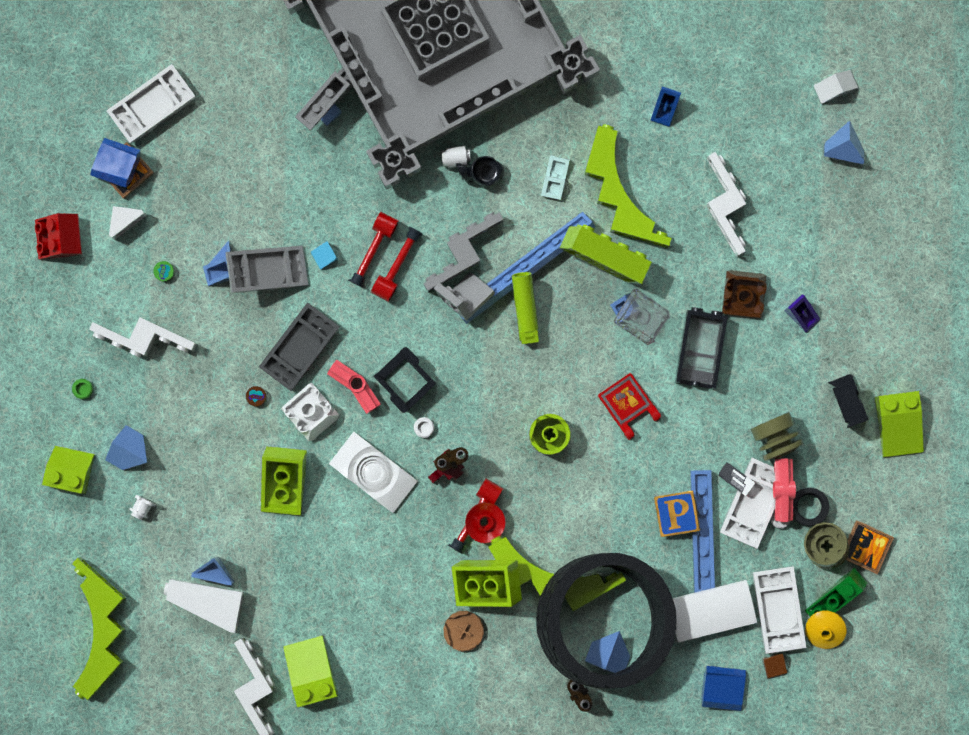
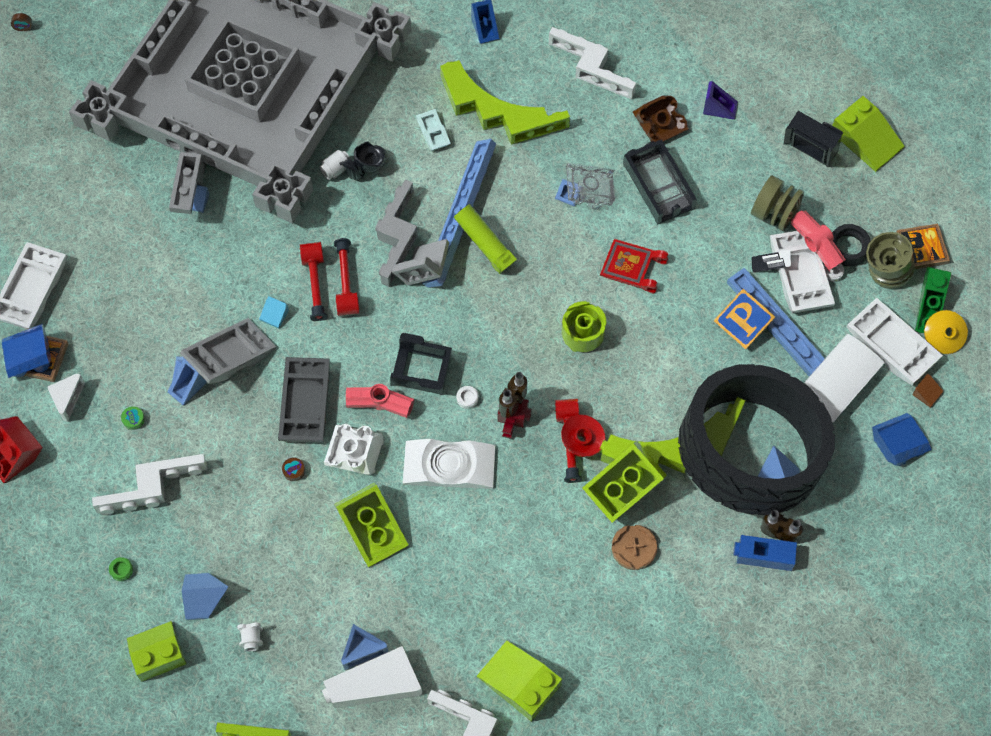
camera: 35 degrees left, 20 degrees down
lime brick [559,224,652,284] -> none
none -> blue brick [733,535,797,571]

